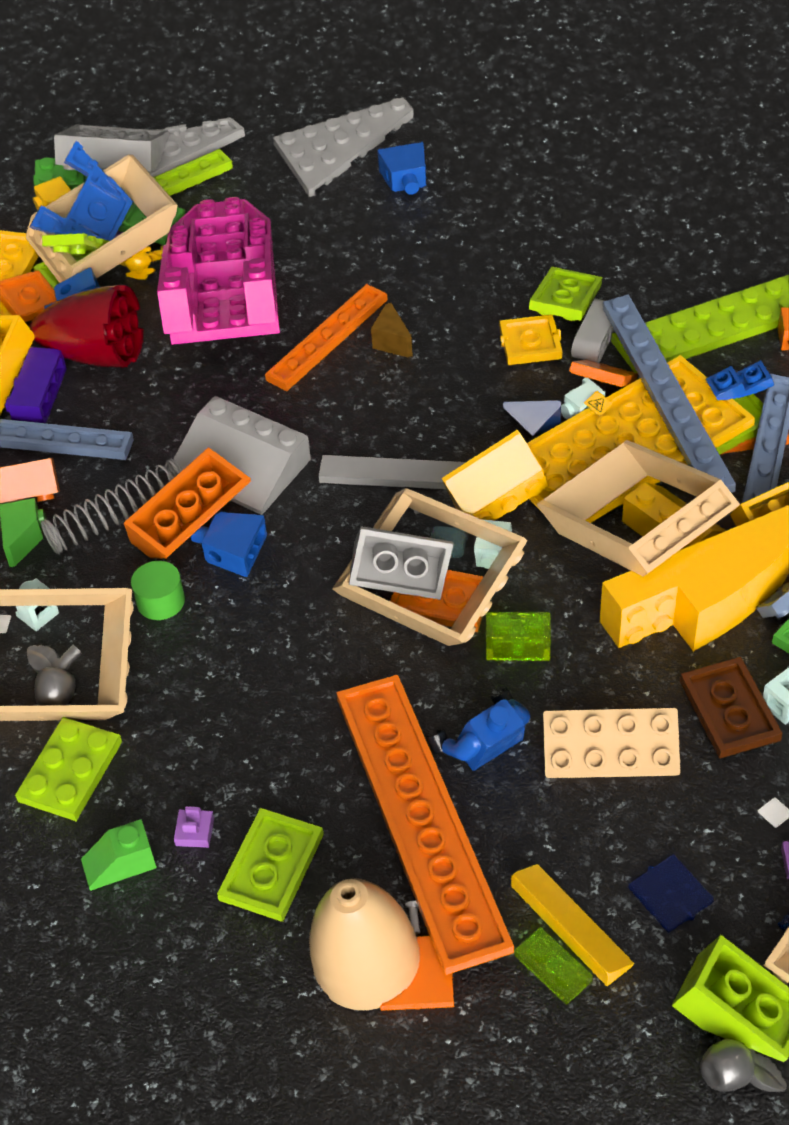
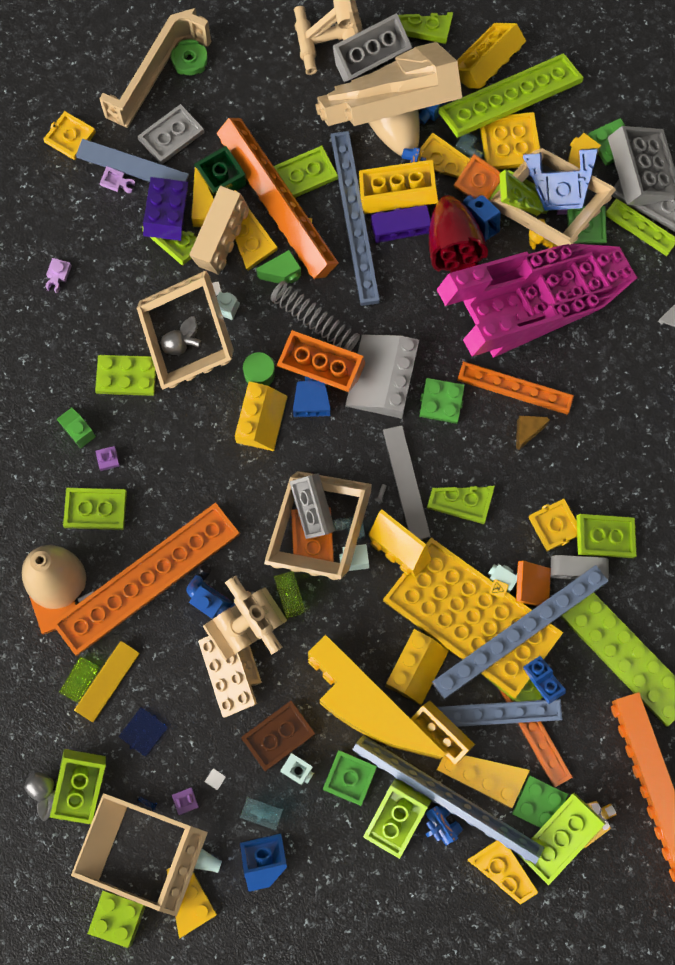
camera: 65 degrees right, 25 degrees up
slope [502,400,561,436] -> none
tan window [537,440,740,577] -> none
none -> tan plate [203,576,287,660]
none -> yellow slope [235,382,287,451]
none -> bright green plate [419,378,464,424]
none -> lime wing [427,486,495,524]

